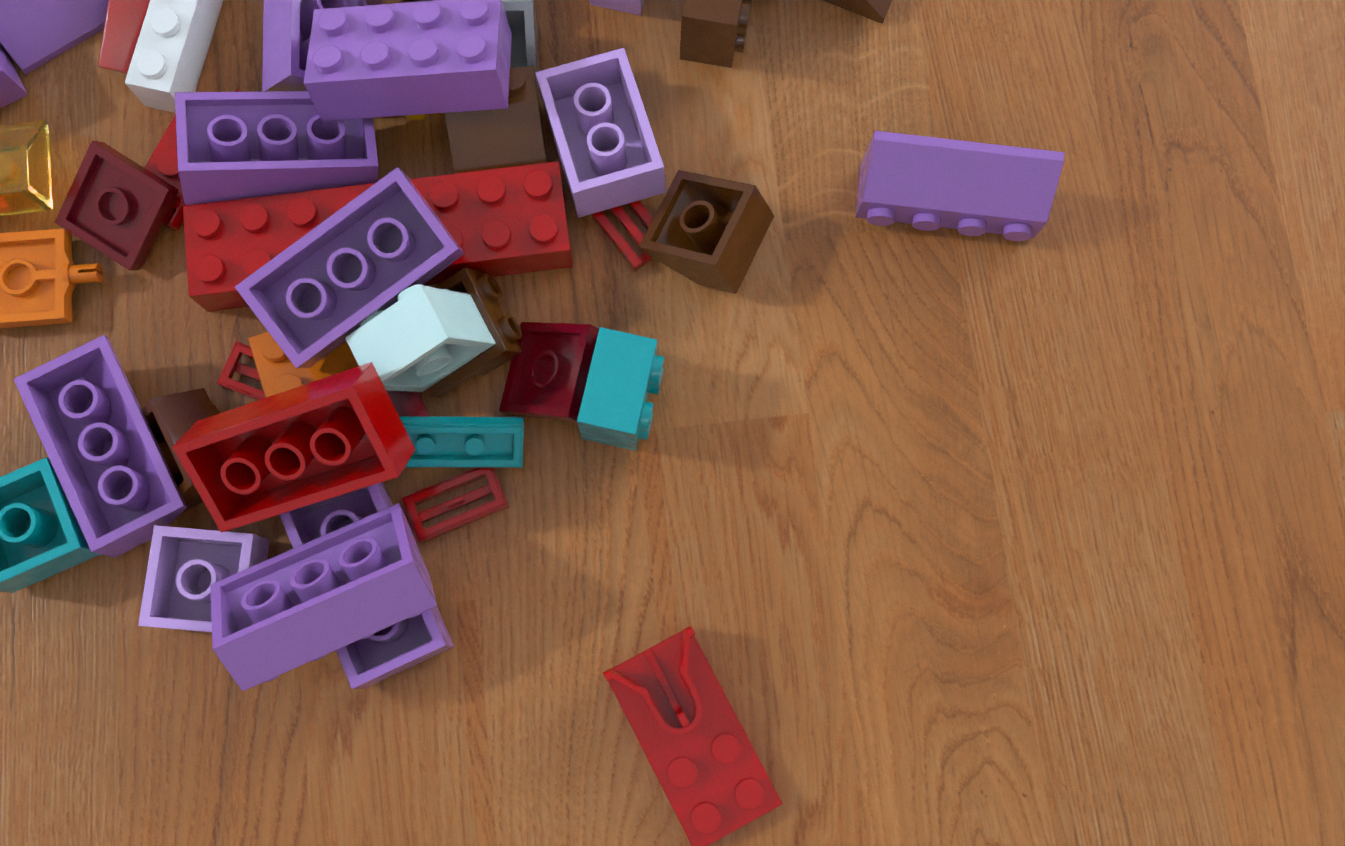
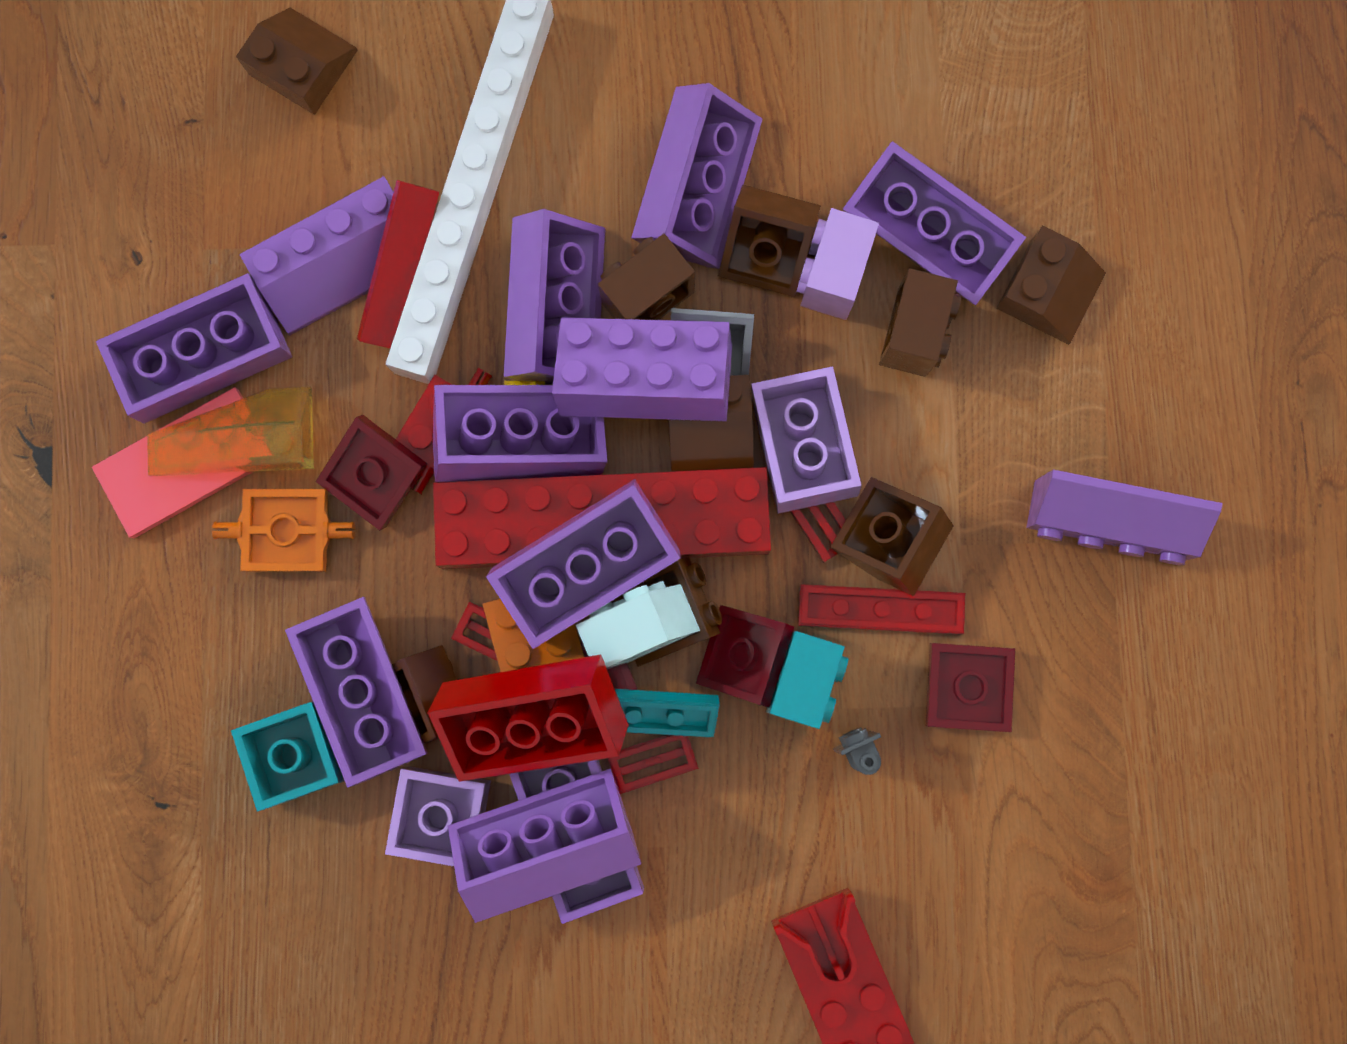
camera: 15 degrees right, 5 degrees up
none -> red tile [798,584,966,635]
none -> dark grey hinge [833,727,881,775]
none -> dark red plate [925,643,1015,732]

